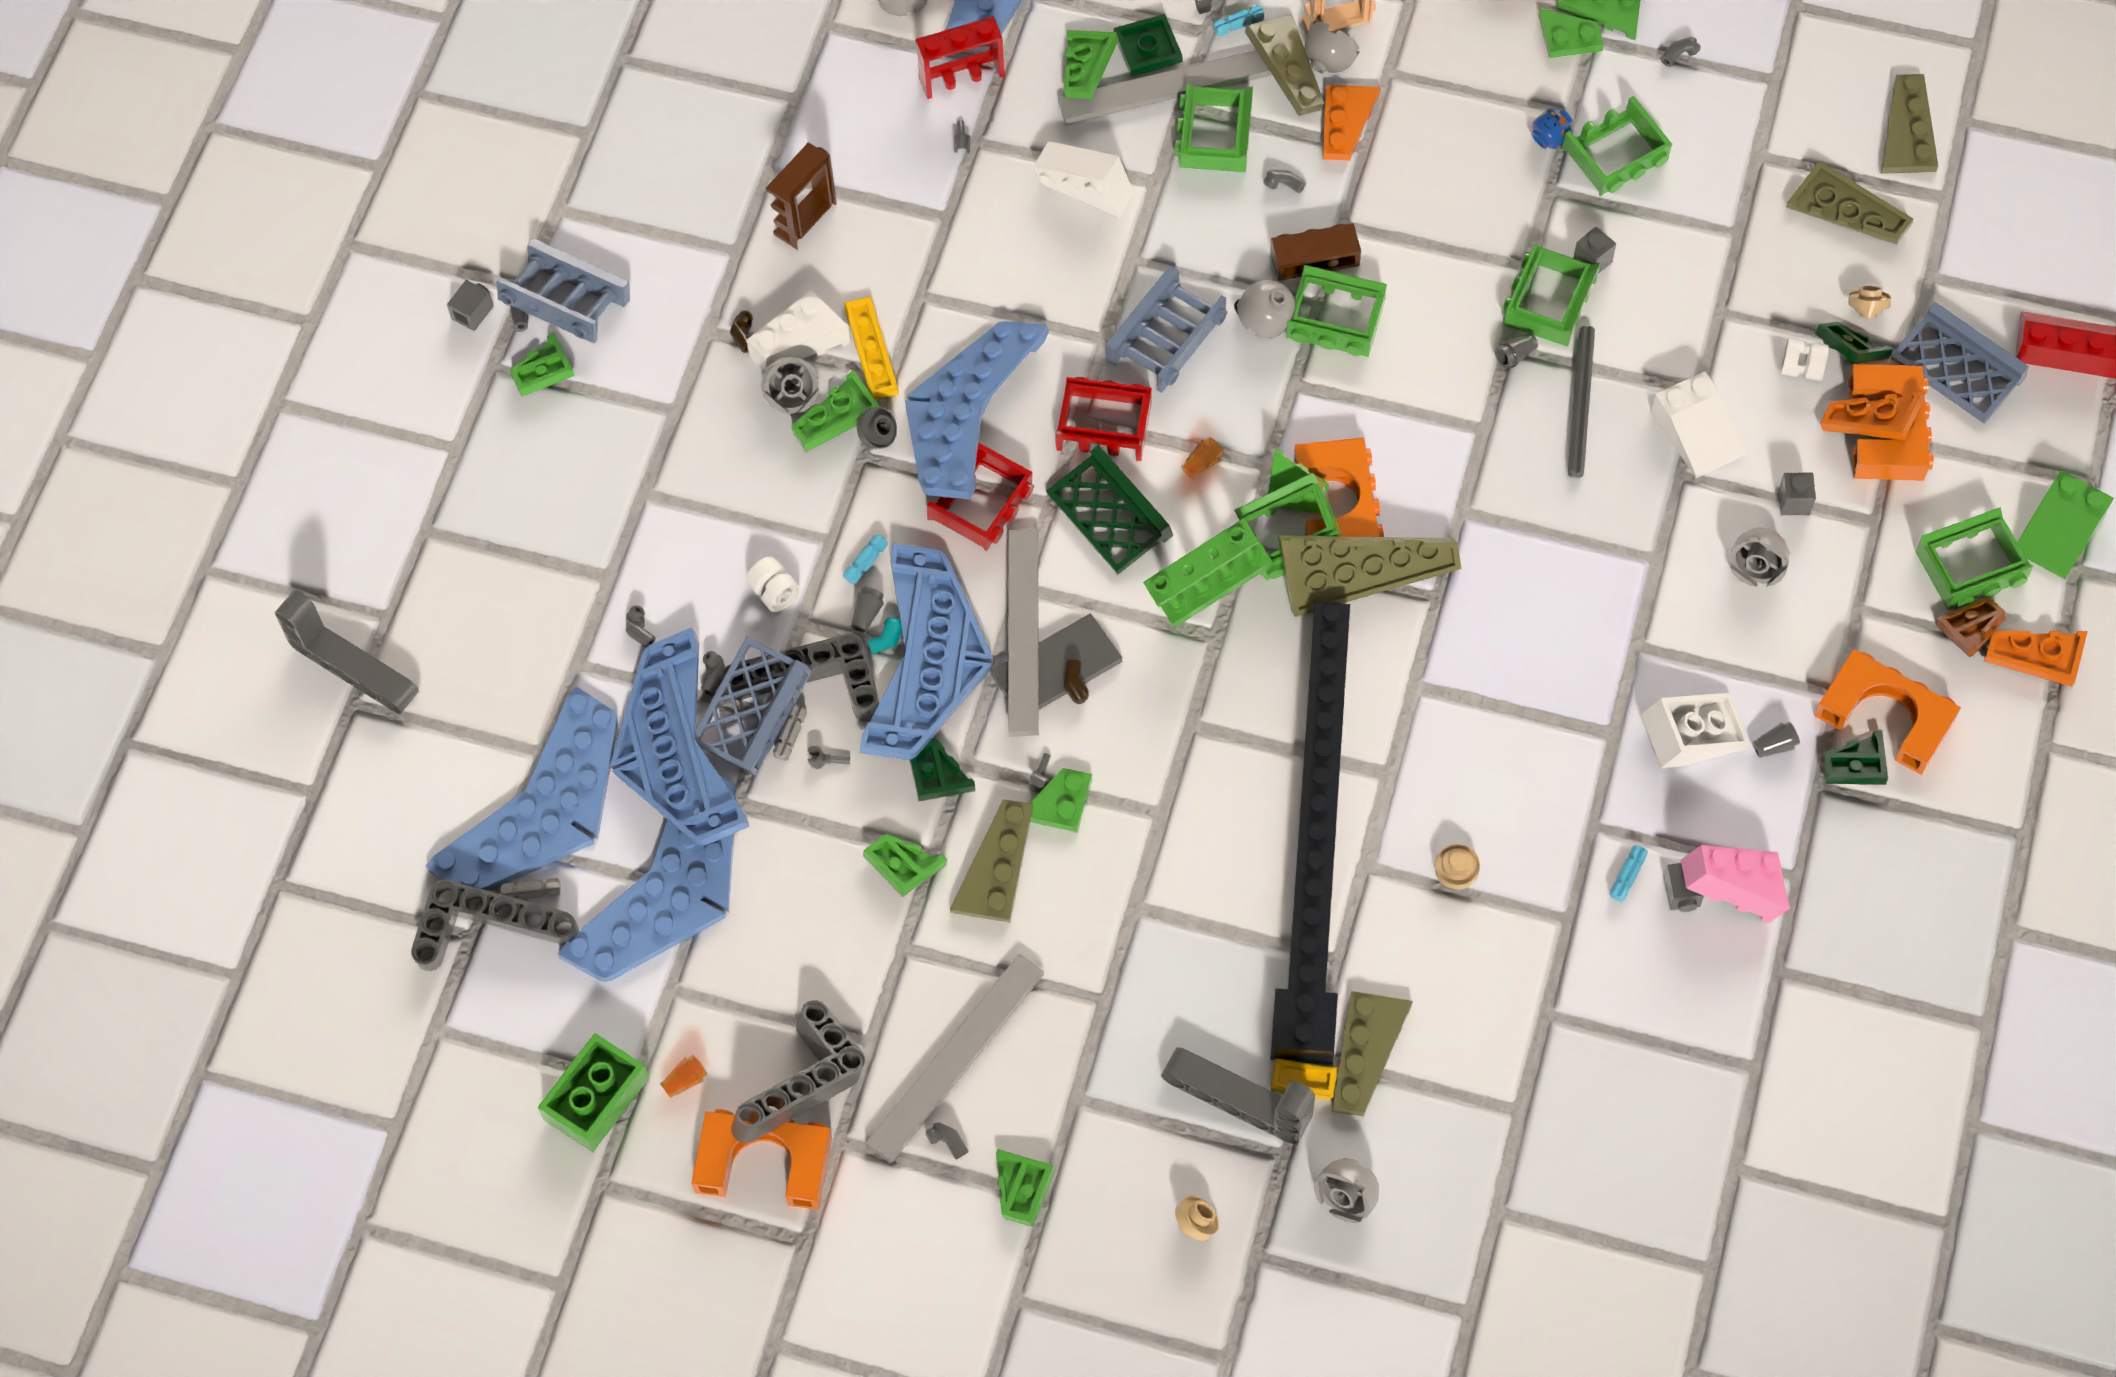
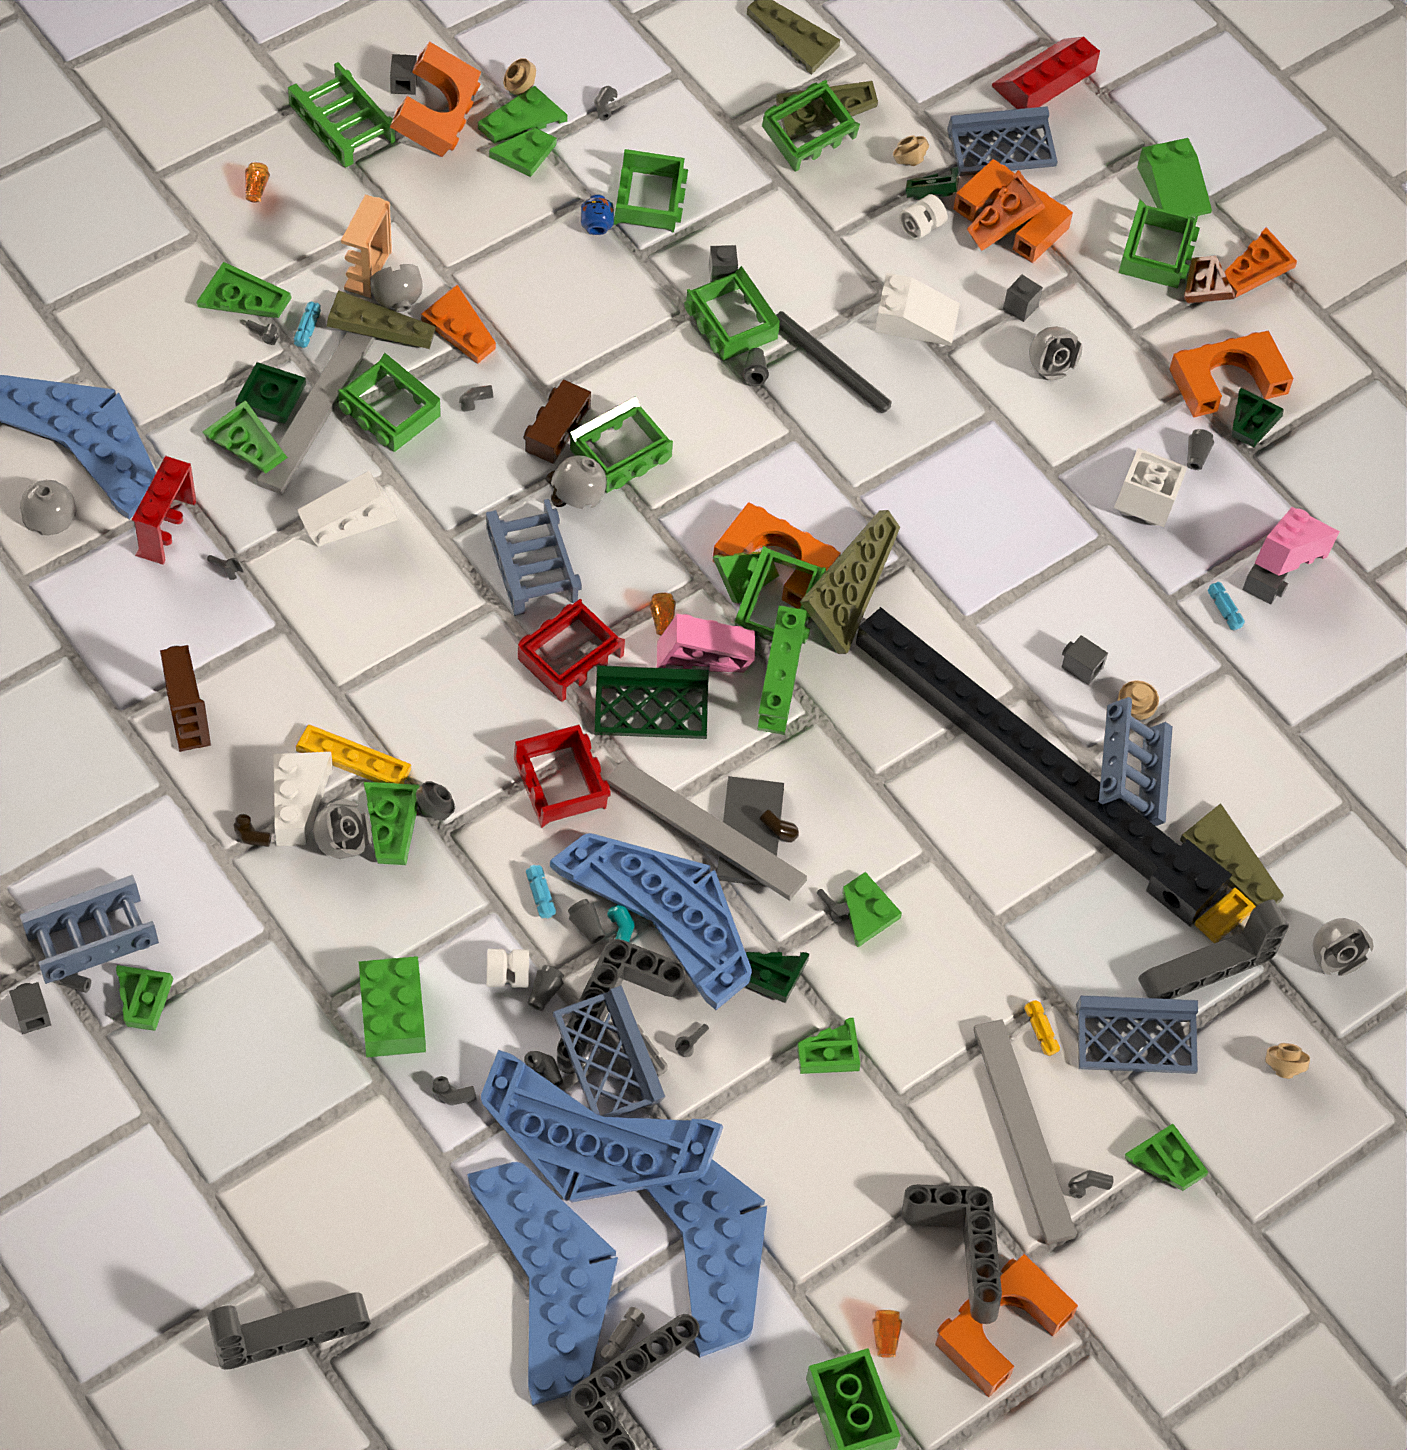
camera: 60 degrees left, 5 degrees down
medium blue wing [905,321,1049,499] -> none
olive wing [950,799,1033,923] -> none
none -> bright green brick [358,956,426,1058]
none -> dark grey cone [527,965,564,1011]
none -> bright pink wedge [657,614,755,673]
none -> bright green window [762,80,860,172]
none -> yellow axle [1025,1000,1060,1056]
none -> dark grey brick [1062,635,1108,685]
none -> sand blue fence [1076,995,1198,1074]
none -> sand blue fence [1099,697,1173,826]

